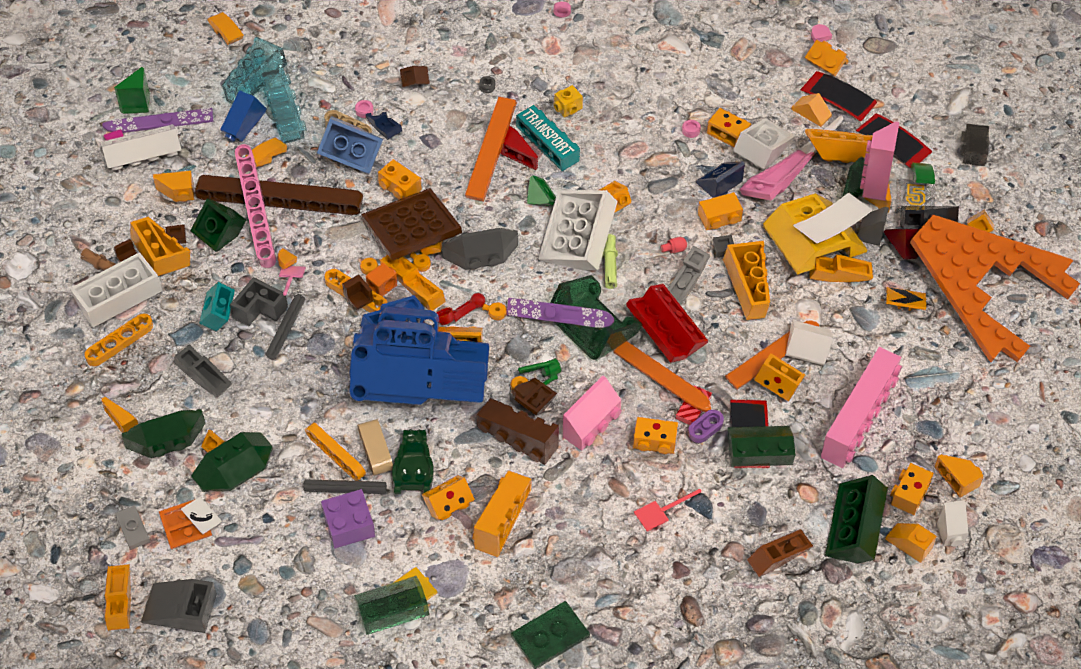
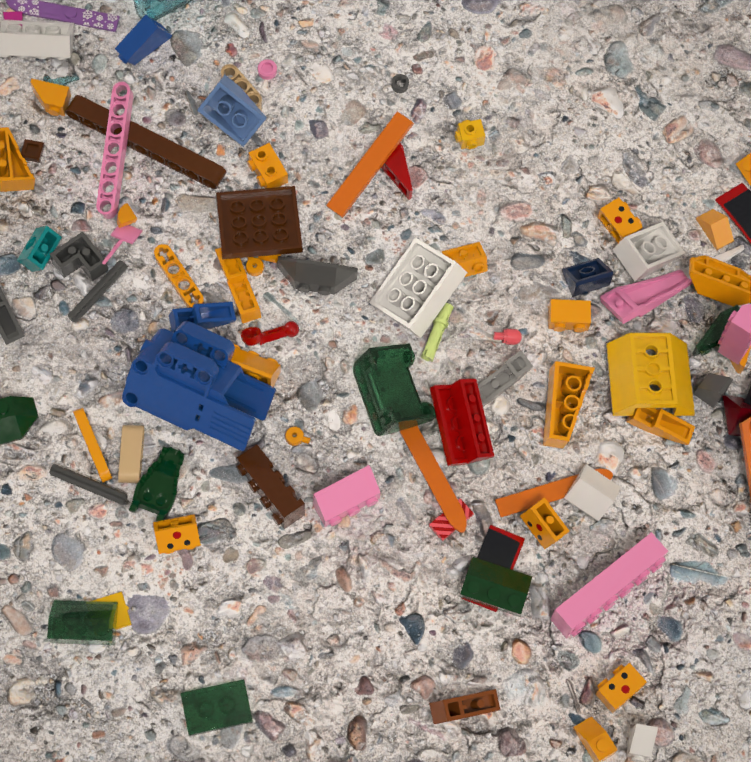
camera: 15 degrees right, 15 degrees up
dark green slope [190,198,246,252] -> none
light orange slope [245,137,287,167] -> none
clear light blue wedge [262,68,307,144] -> none
medium lavender brick [321,489,375,549] -> none
reddish brown panel [342,274,373,310] -> none
light orange piece [360,258,378,275] -> none
dark blue slope [366,112,402,140] -> none
orange brick [366,263,397,297] -> none
reddish brown panel [400,66,430,87] -> none
light orange wedge [472,470,532,557] -> none
light orange piece [482,302,507,321] -> none
medium lavender piece [506,298,614,328] -> none
reddish brown slope [511,378,557,416] -> none
teal brick [516,105,580,171] -> none
green plant [518,358,561,386] -> none
green slope [527,175,556,207] -> none
bright pink tile [553,1,571,17] -> none
light orange brick [633,417,678,454] -> none
coral piece [634,489,701,532] -> none
bright pink tile [682,120,701,138] -> none
medium lavender plate [688,410,724,443] -> none
dark grey plate [712,235,734,257] -> none
white sticker [793,193,872,243] -> none
dark green slope [825,475,888,564] -> none
light orange piece [886,287,926,311] -> none
light orange slope [934,454,984,498] -> none

